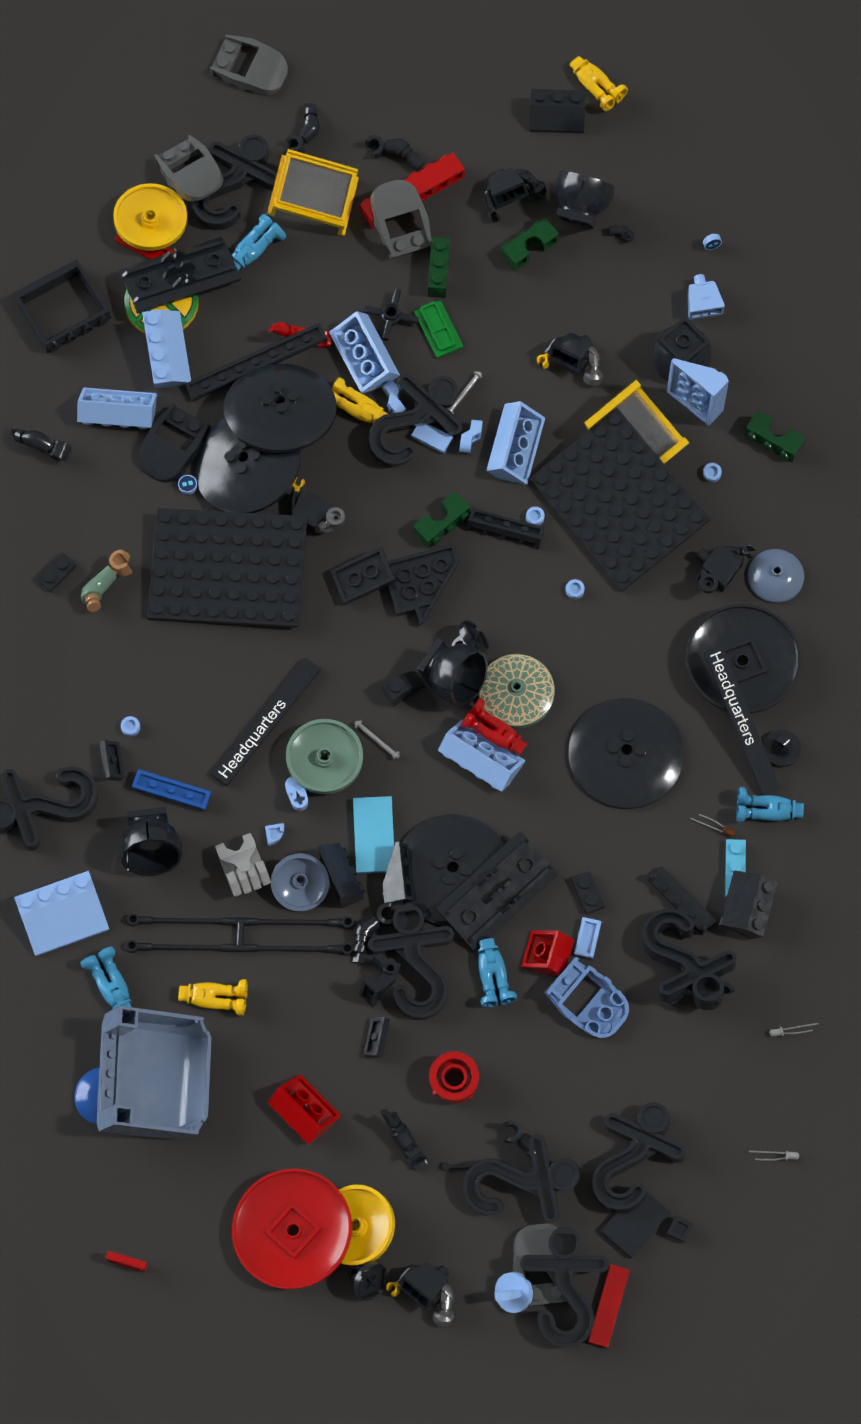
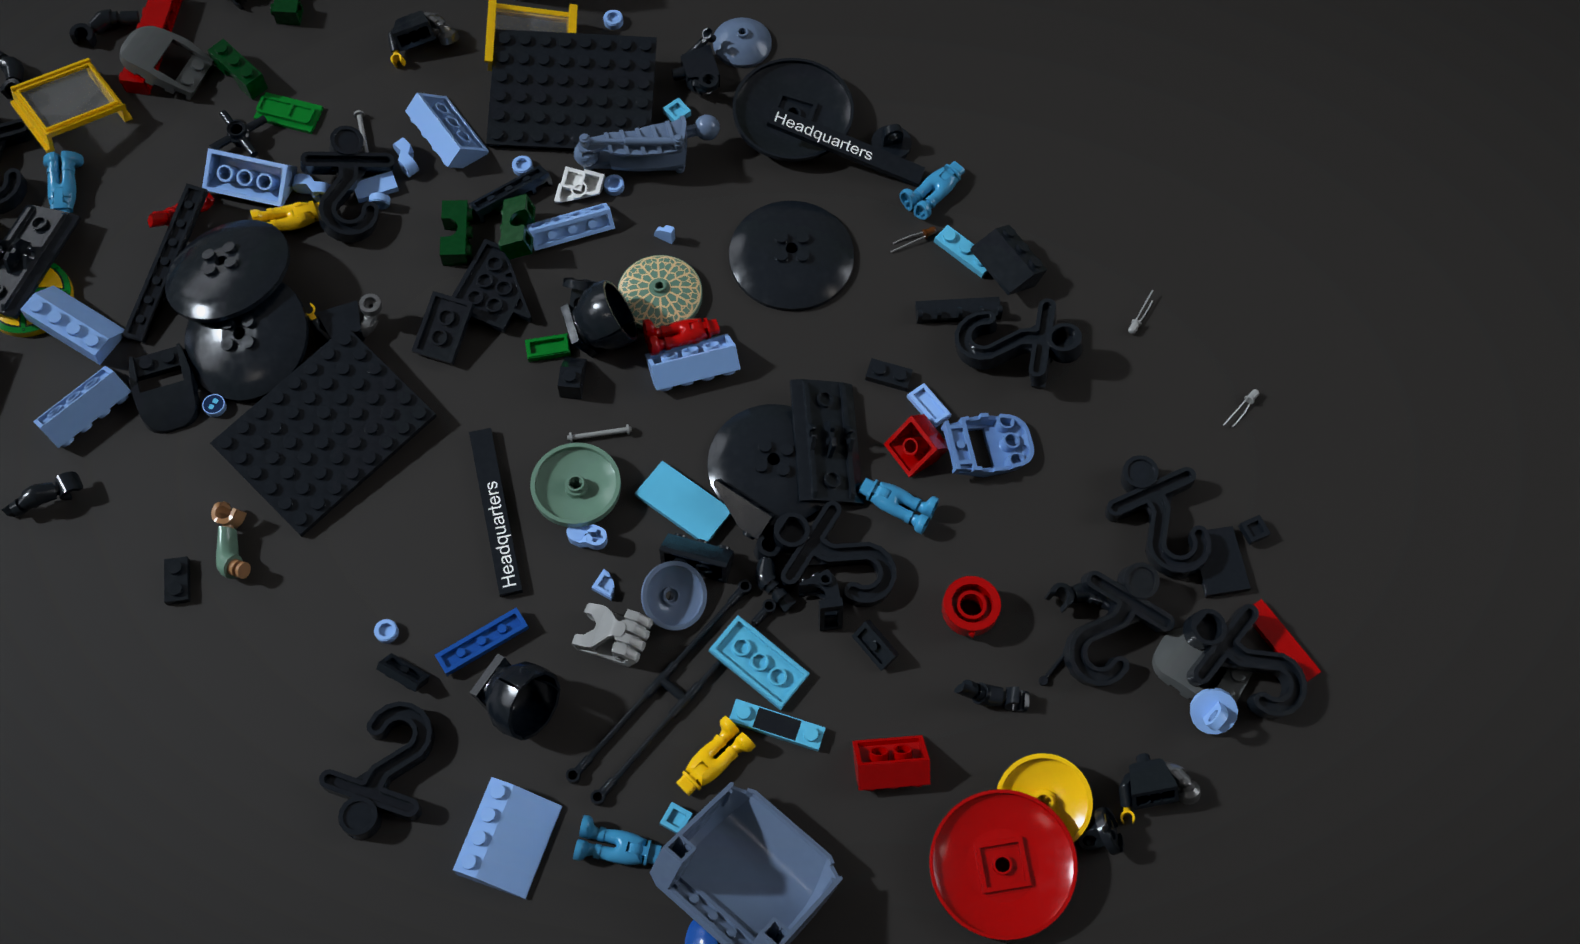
camera: 55 degrees left, 5 degrees down
none -> light blue tile [369,193,391,209]
none -> dark green arch [498,194,536,260]
none -> green tile [525,333,571,362]
none -> light blue fence [526,203,615,251]
none -> white slope [554,166,606,203]
none -> sand blue piece [574,114,720,173]
none -> light blue tile [654,225,675,244]
none -> medium azure plate [660,802,693,834]
none -> medium azure plate [663,97,691,122]
none -> medium azure tile [708,615,810,710]
none -> medium azure plate [729,699,826,752]

